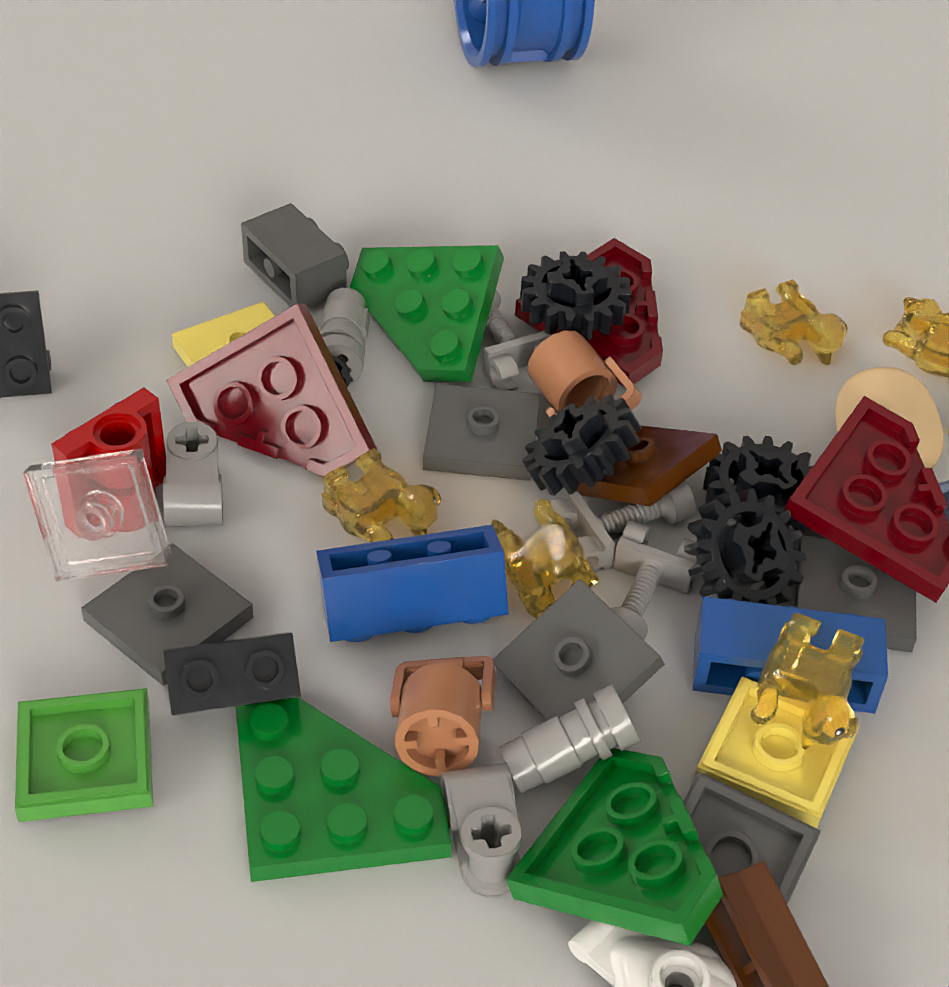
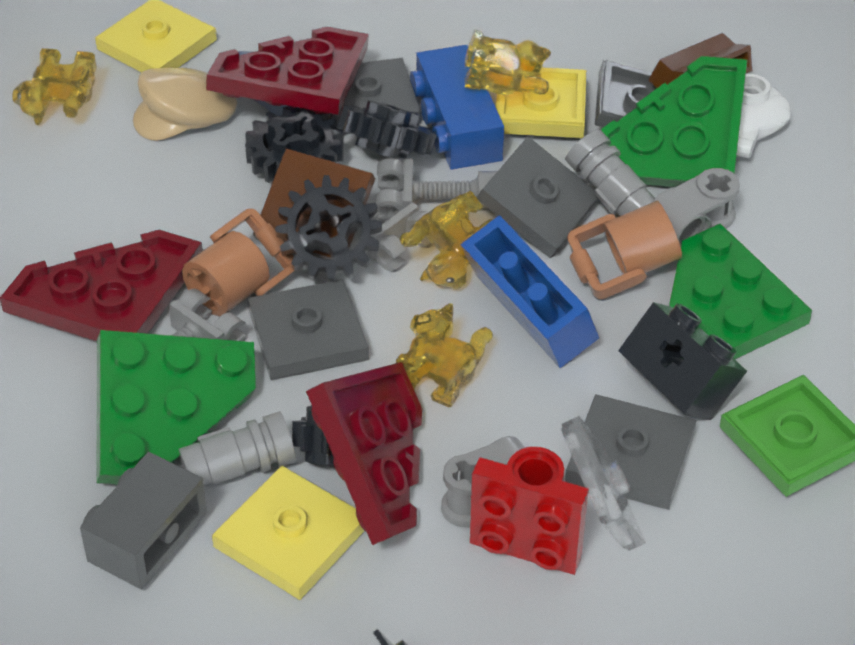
camera: 110 degrees left, 0 degrees up
black gear [520,251,632,340] -> none
clear yellow animal [740,280,848,365] -> none

